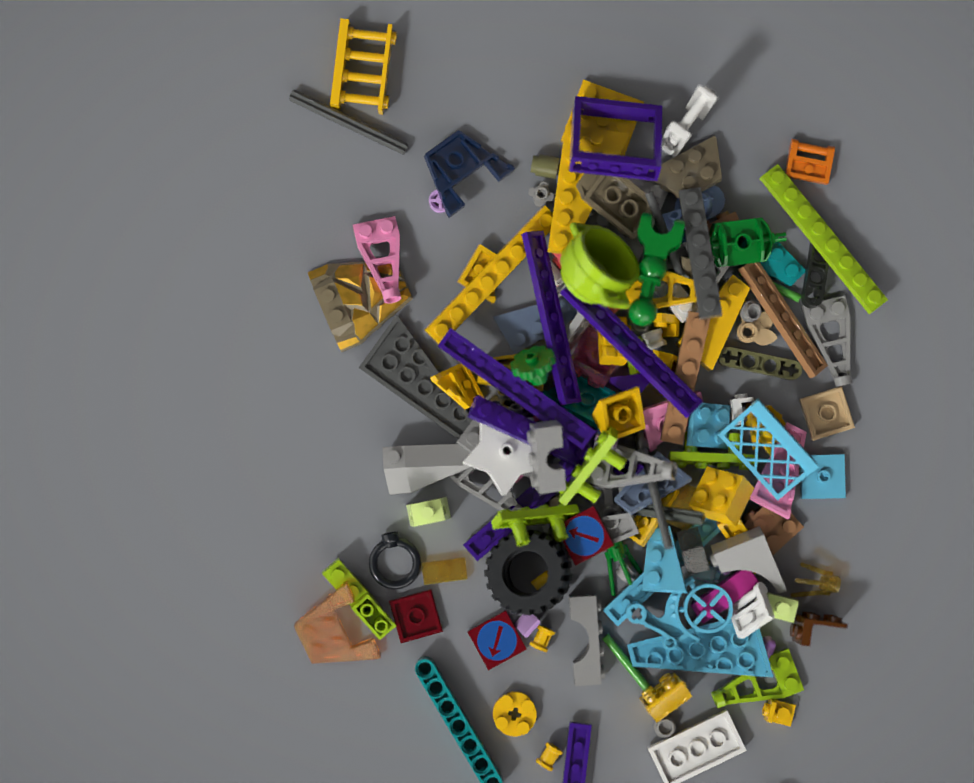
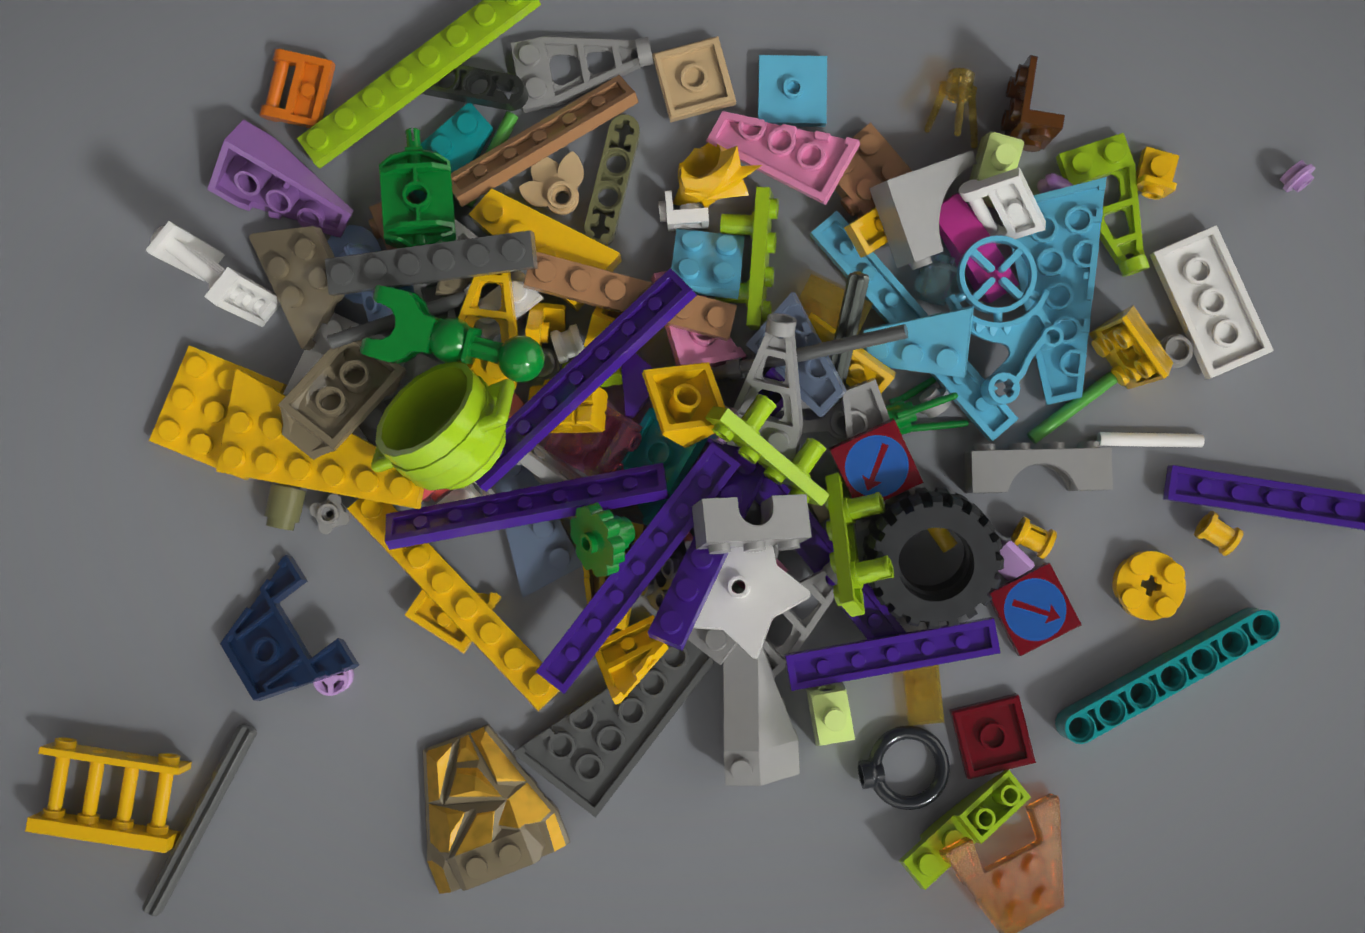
camera: 85 degrees left, 0 degrees up
bright pink plate [353,216,401,303] -> none
dark purple window [569,96,662,181] -> none
clear smoke slope [676,527,710,576] -> none
yellow brick [689,466,754,527] -> none
medium azure fence [718,398,819,500] -> none
light grey plate [740,300,761,322] -> none
none -> medium lavender wedge [207,119,354,238]
none -> dark purple plate [784,617,1001,691]
none -> white bar [1097,432,1205,448]

